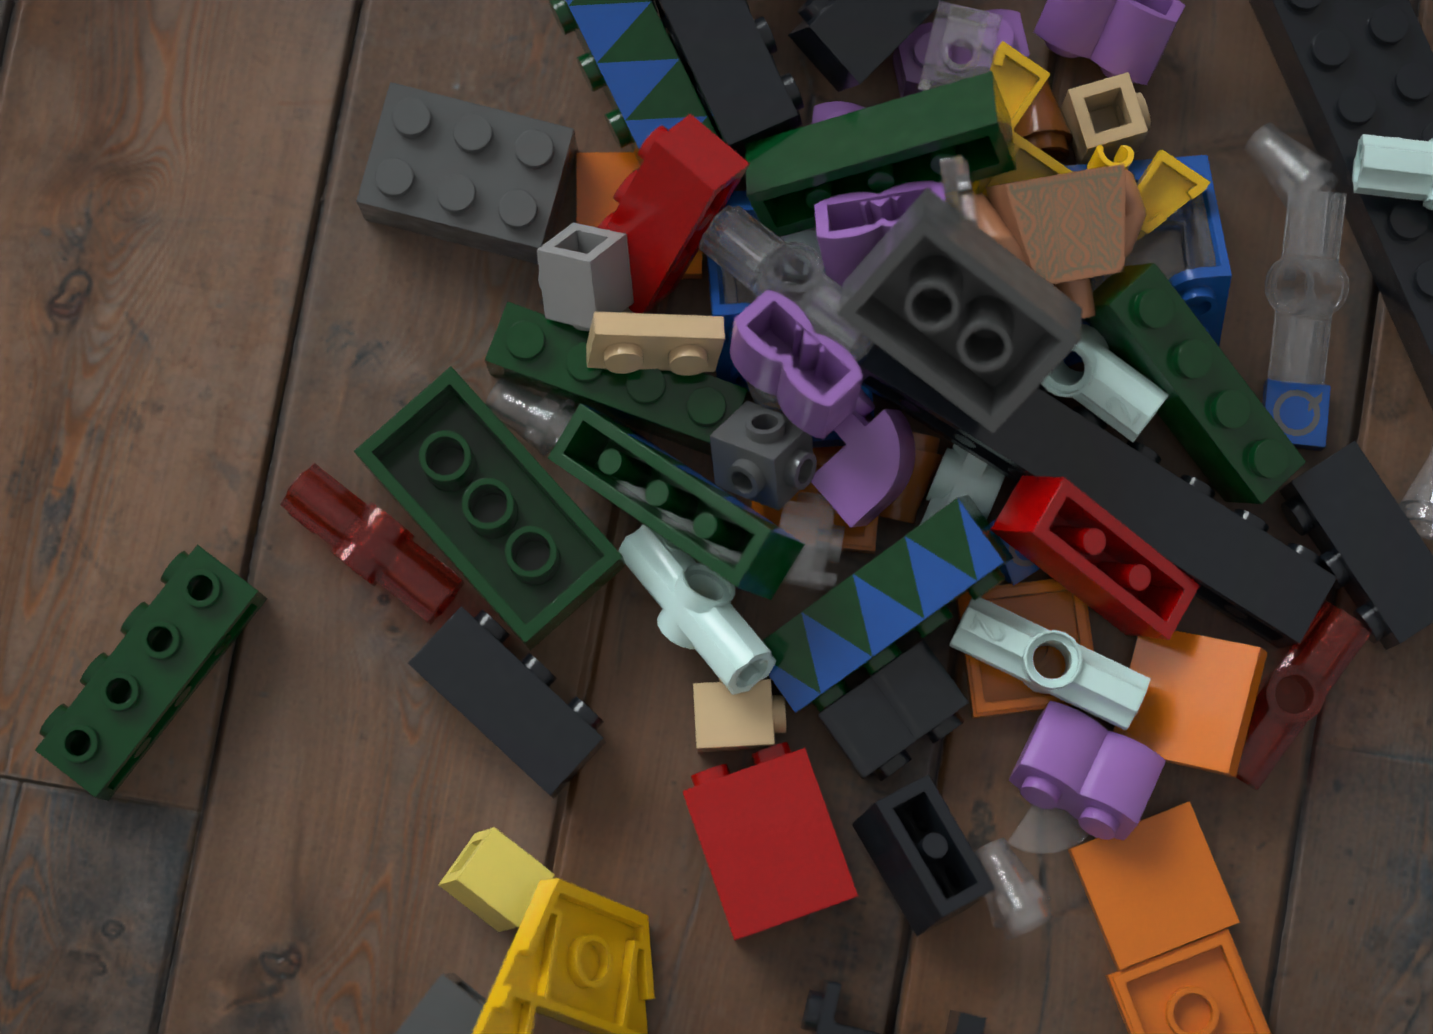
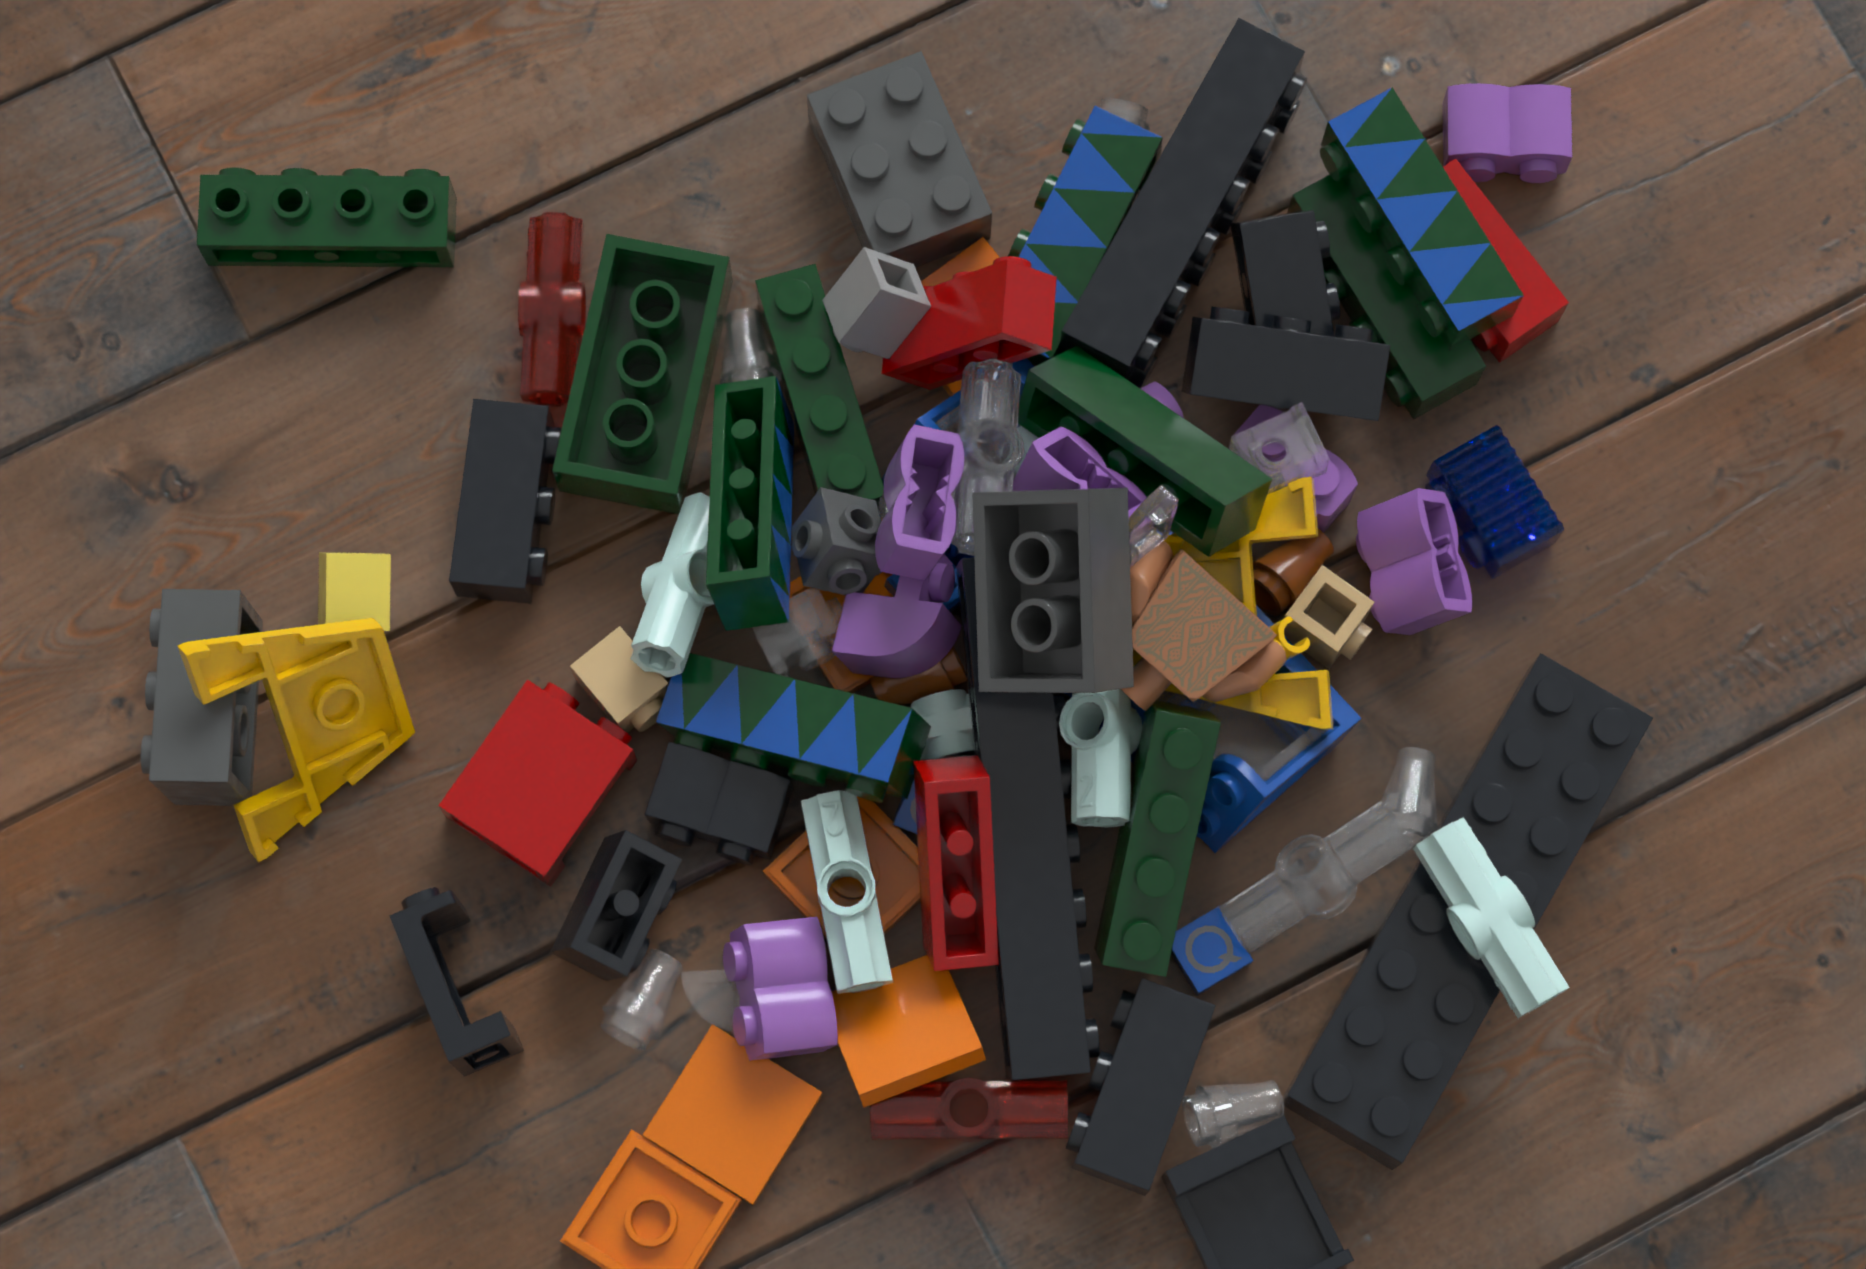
camera: 50 degrees right, 5 degrees down
tan plate [586,312,725,376] -> none

